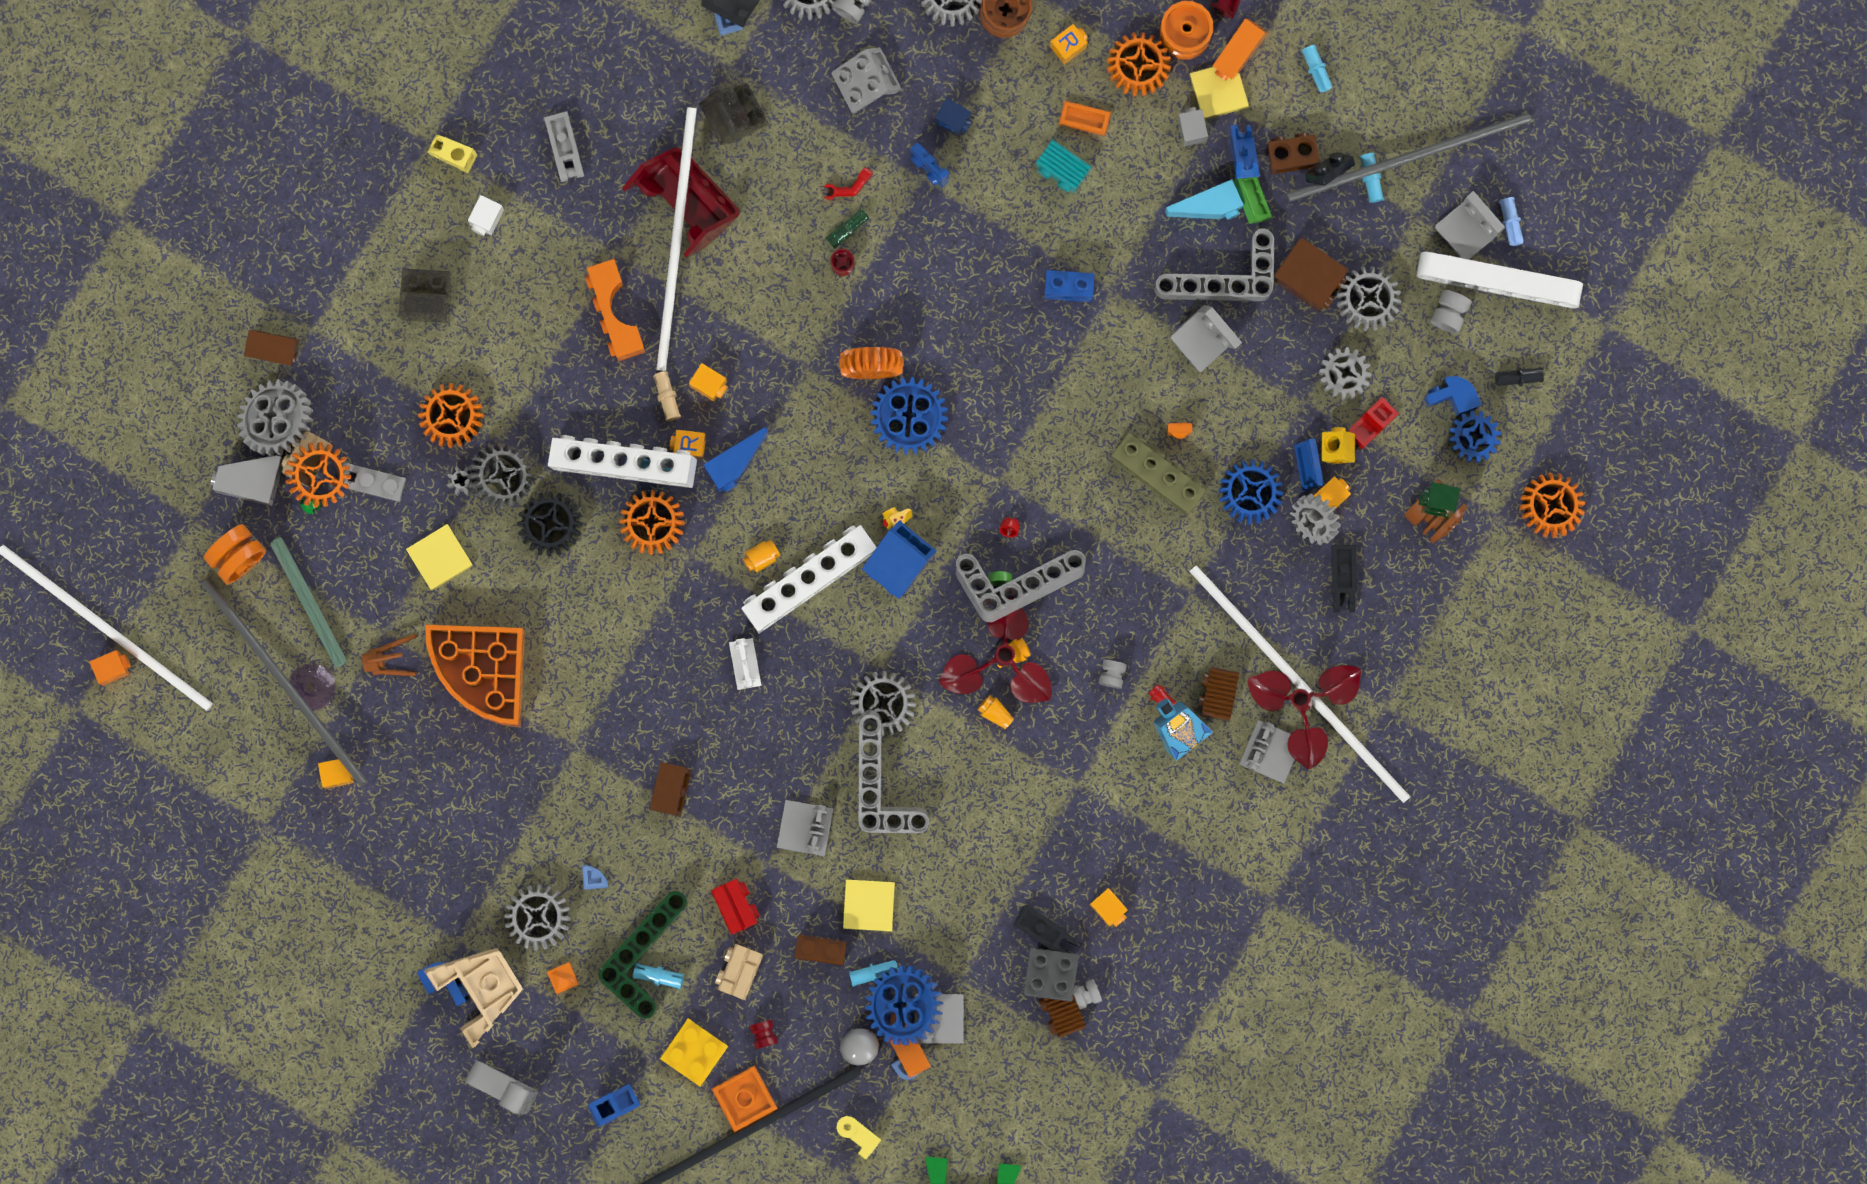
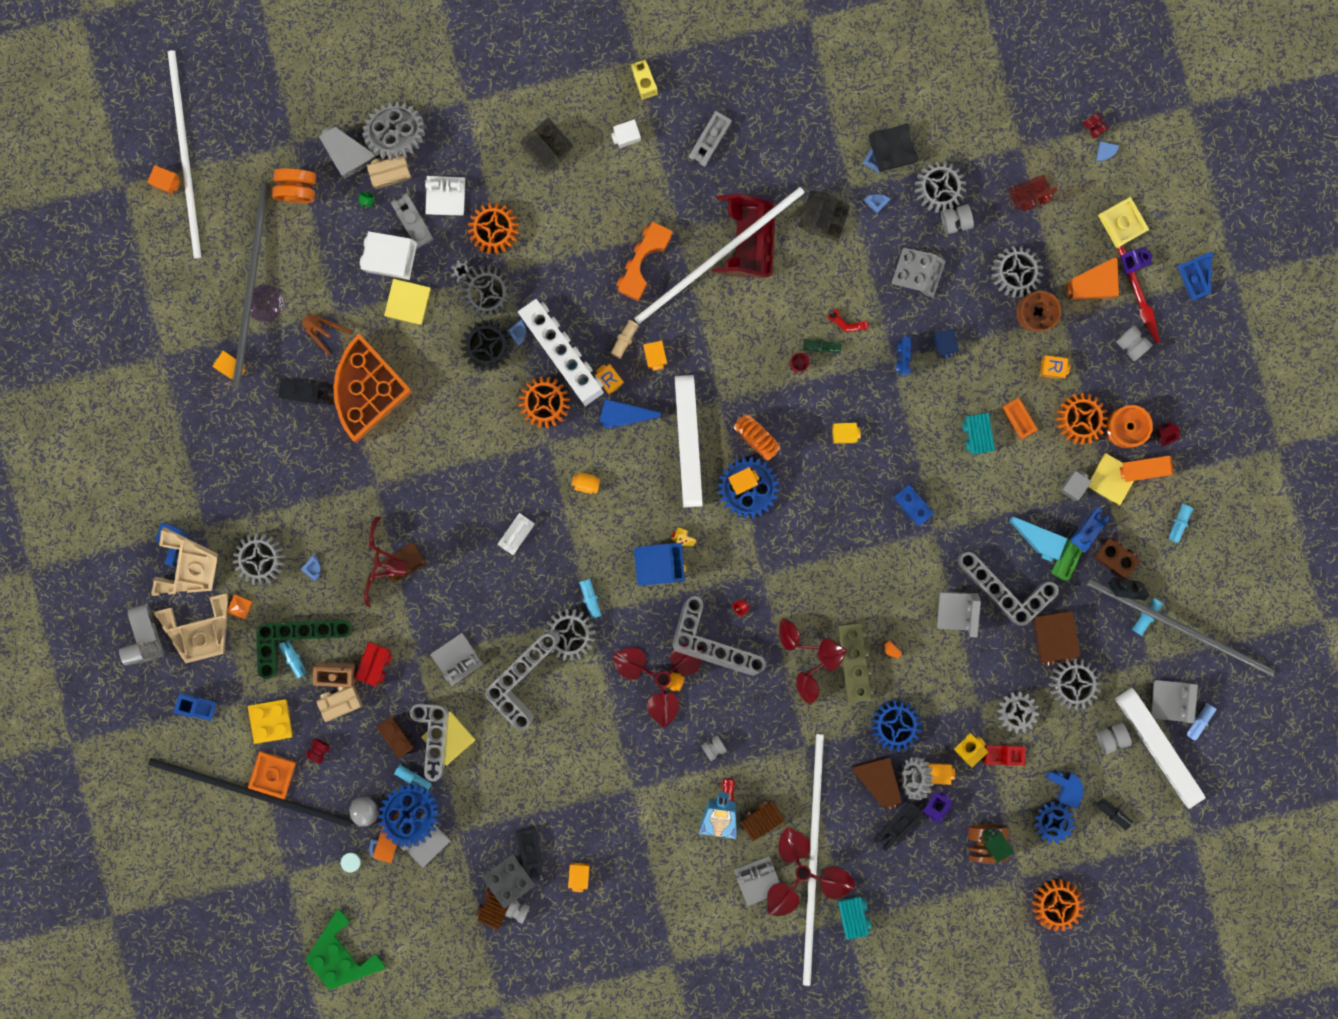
camera: 45 degrees right, 5 degrees up
reddish brown hinge [244,330,300,366] -> none
sand green axle [270,537,347,667] -> none
orange gear [285,442,351,507] -> none
white brick [742,525,877,634] -> none
light yellow leg [837,1116,881,1160] -> none
light orange cone [977,695,1014,729] -> none
bright green tile [988,571,1012,586] -> none
blue tile [1294,439,1324,491] -> none
none -> tan wing [154,593,229,663]
none -> black hinge [278,379,334,405]
none -> medium nougat brick [313,661,356,688]
none -> light aqua tile [341,852,361,872]
none -> white brick [360,231,417,280]
none -> dark red plant [364,516,407,607]
none -> light grey beam [410,703,449,781]
none -> white hinge [425,176,465,216]
none -> medium blue tile [507,319,526,346]
none -> medium azure pin [579,579,602,619]
none -> white beam [675,375,703,508]
none -> light orange brick [728,467,759,495]
none -> dark red plant [779,618,847,705]
none -> yellow brick [832,423,861,444]
none -> teal brick [837,895,872,940]
none -> reddish brown slope [851,756,902,810]
none -> medium blue tile [864,194,891,213]
none -> dark purple brick [923,792,953,825]

